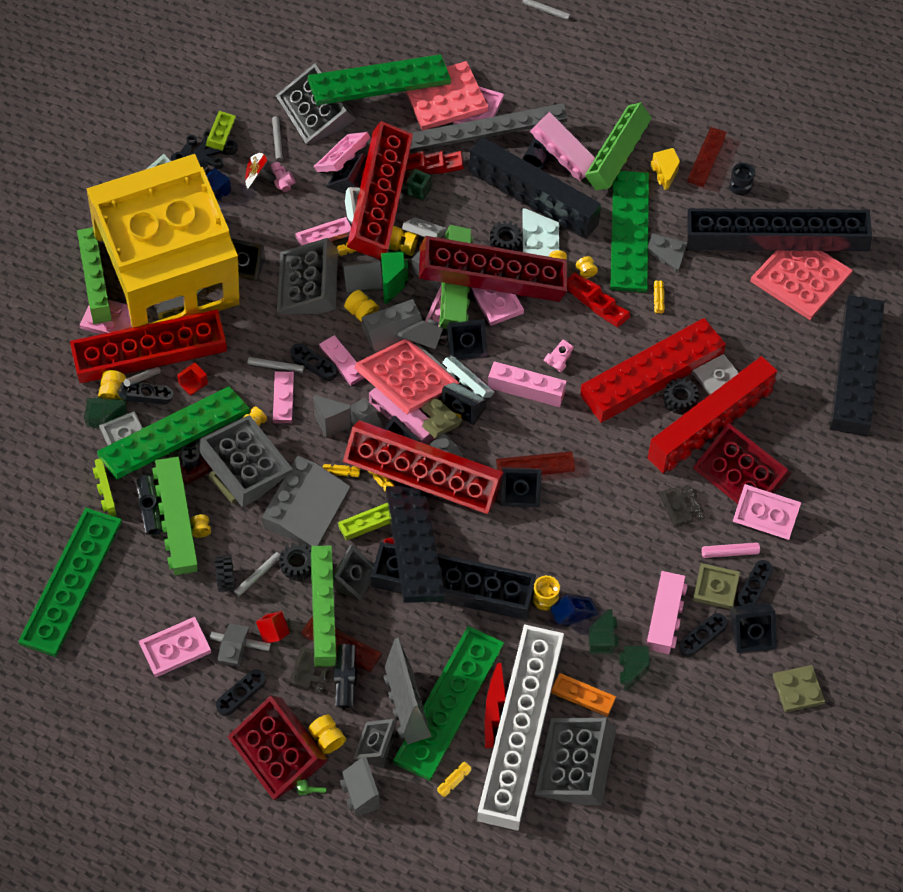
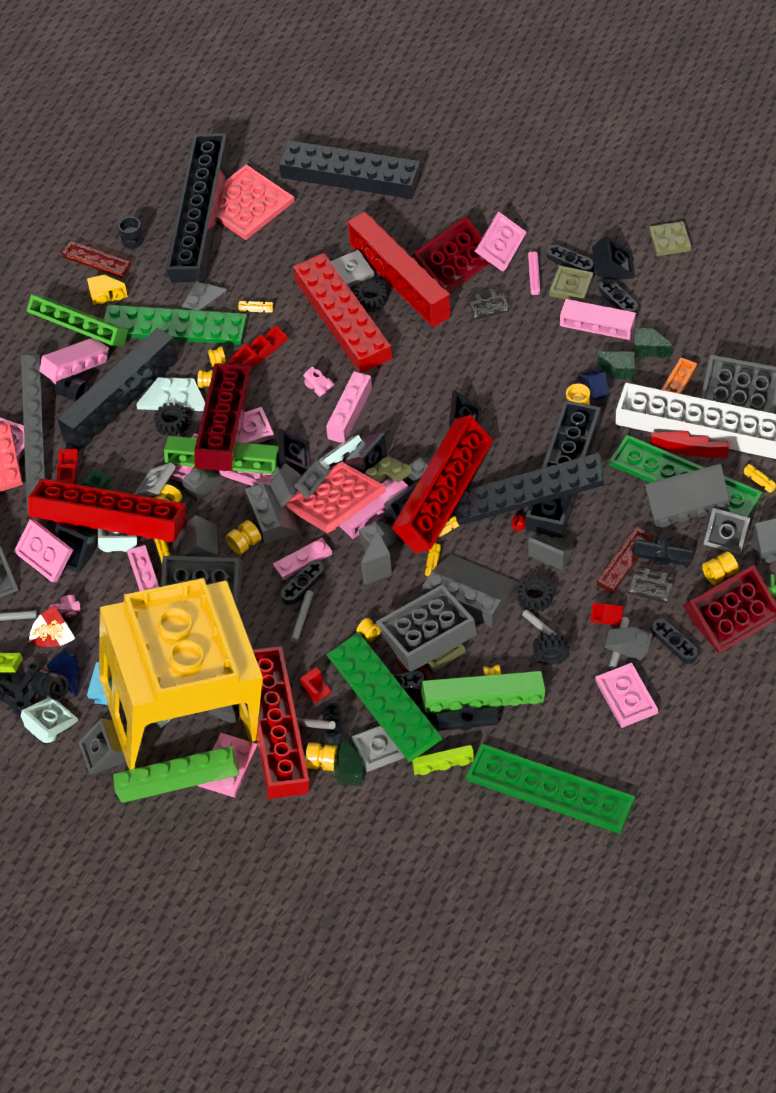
camera: 80 degrees left, 5 degrees down
bright pink plate [273,372,294,423] -> none
bright green brick [311,546,336,667] -> none
lime plate [338,503,390,541] -> none
green slope [381,252,408,304] -> none
clear red plate [496,451,575,475] -> none
none -> dark grey plate [294,460,330,499]

